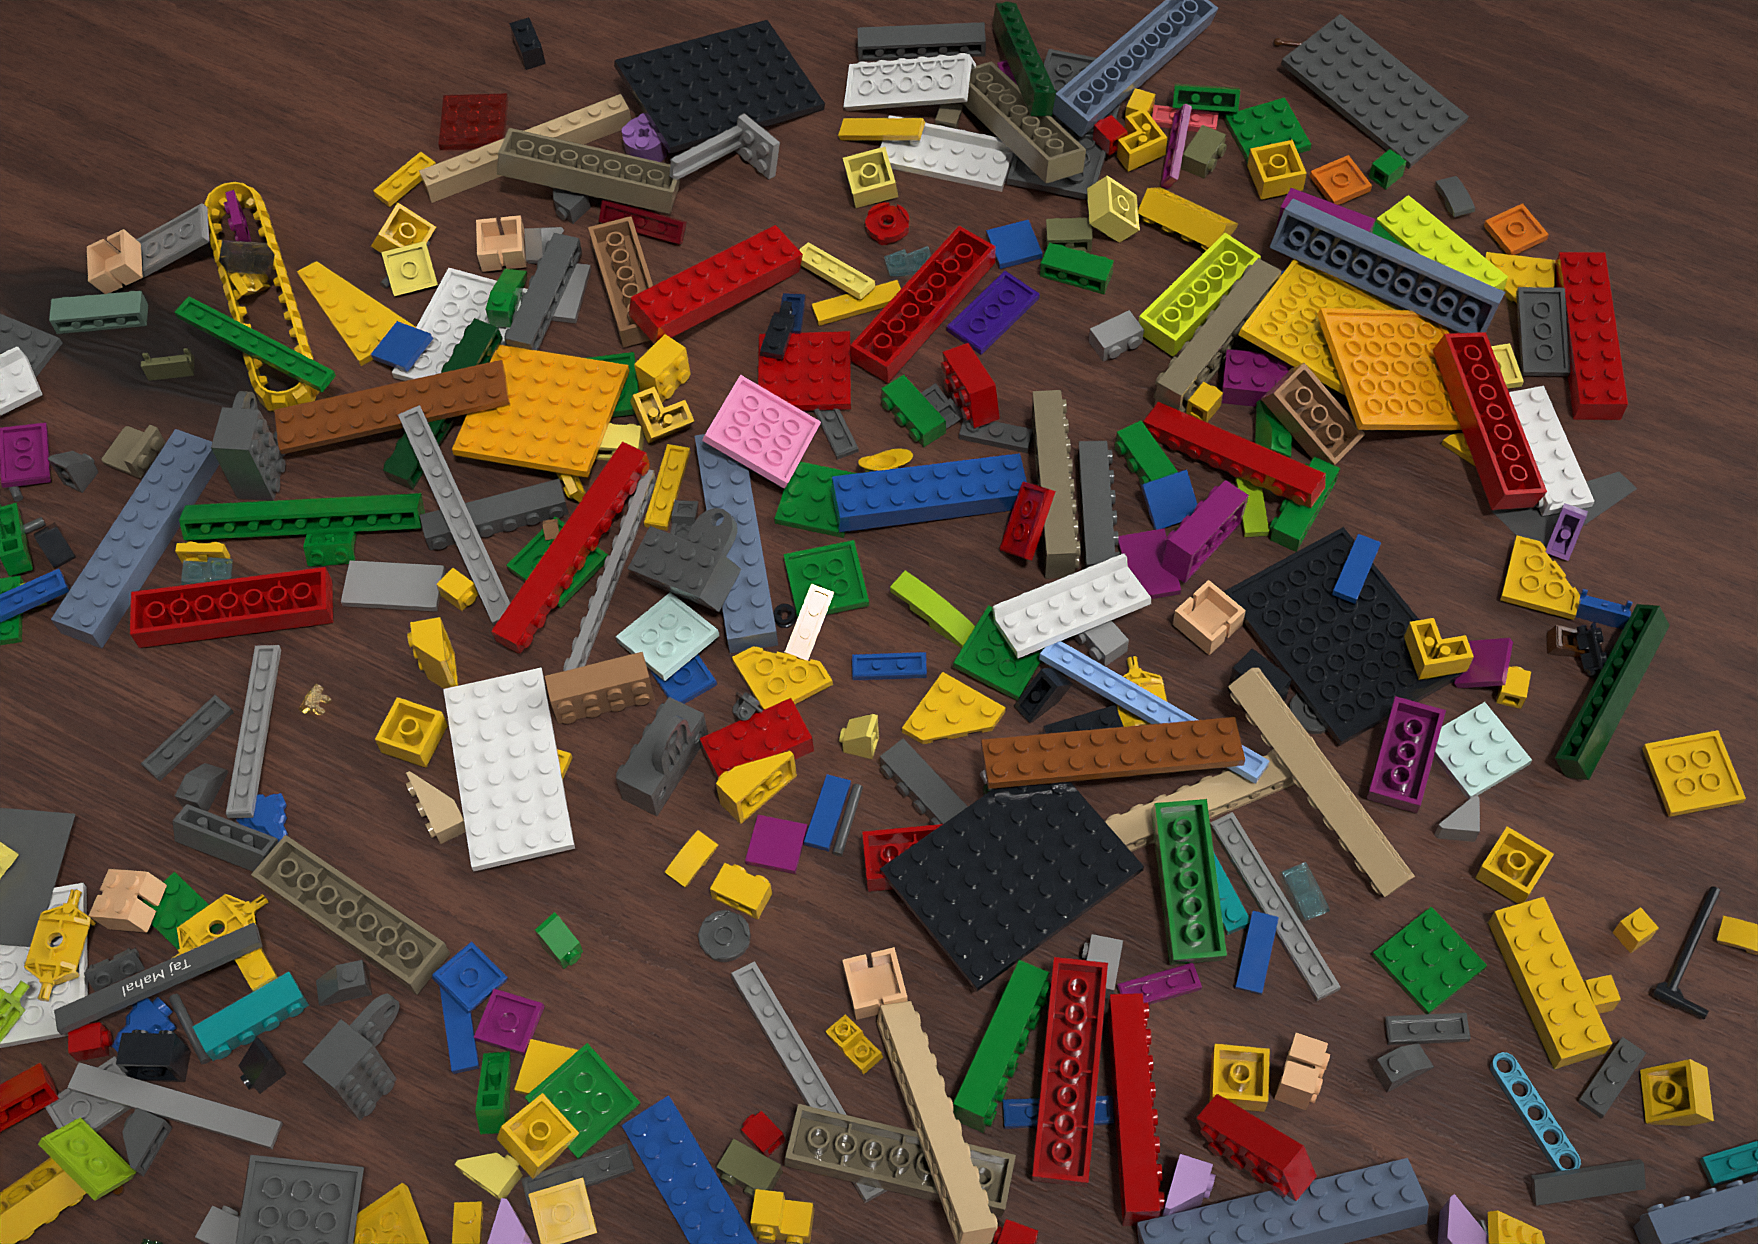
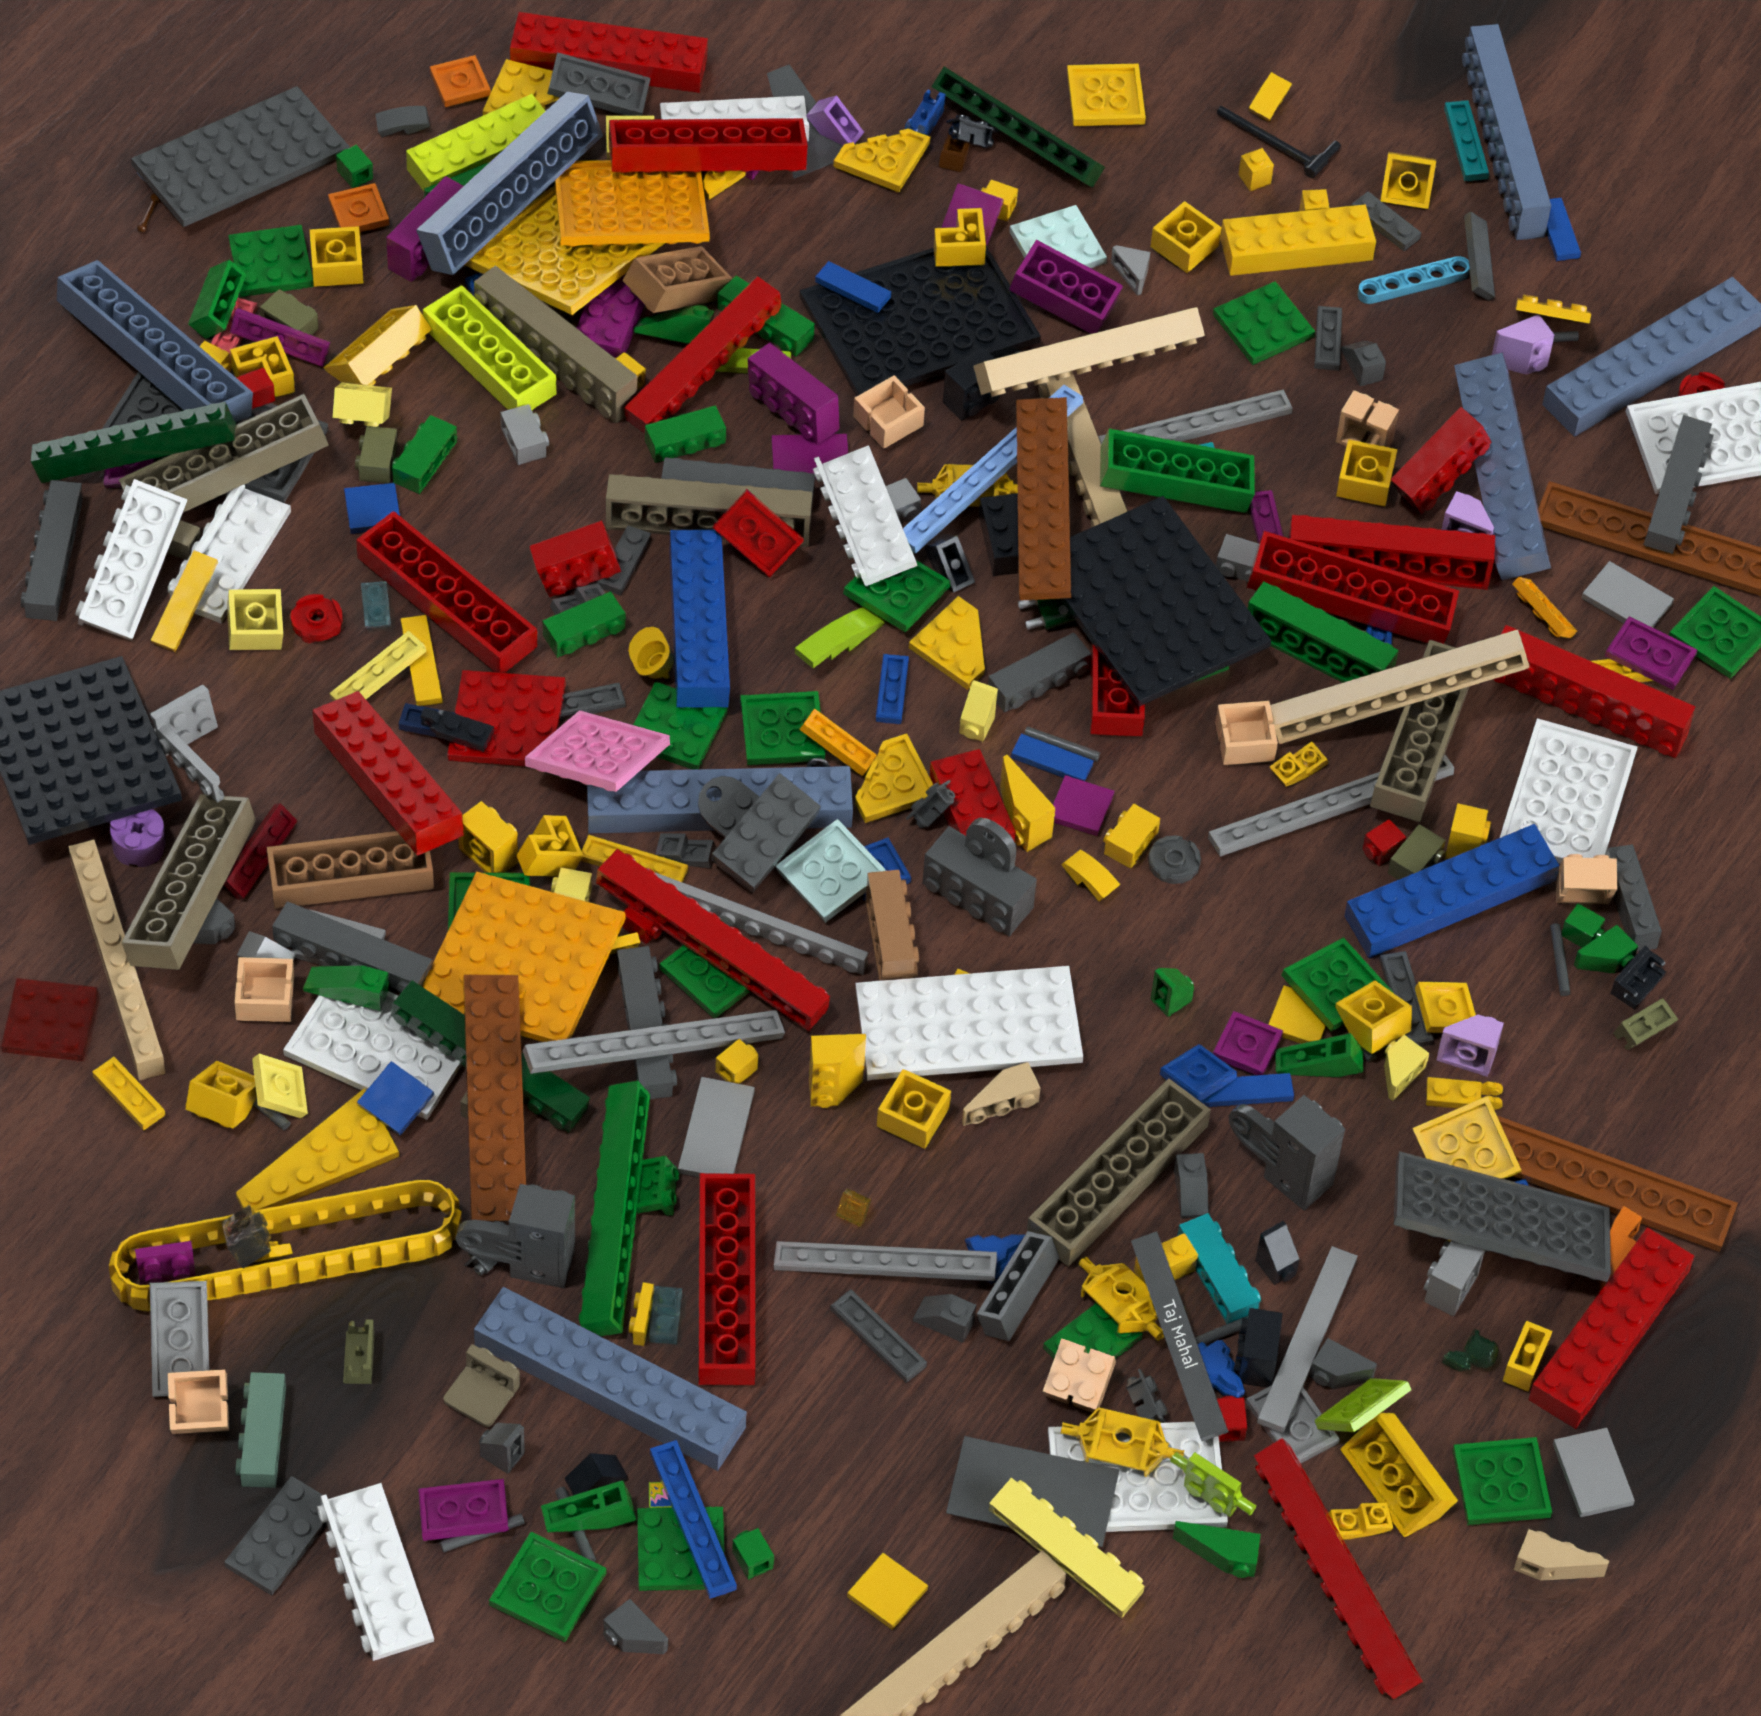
camera: 90 degrees left, 5 degrees down
green plate [174,296,336,393] -> none
medium nougat piece [543,519,560,540] -> none
dark purple tile [946,271,1040,355] -> none
blue tile [1141,470,1197,530] -> none
blue tile [1235,911,1279,995] -> none
clear light blue slope [1282,862,1330,921] -> none

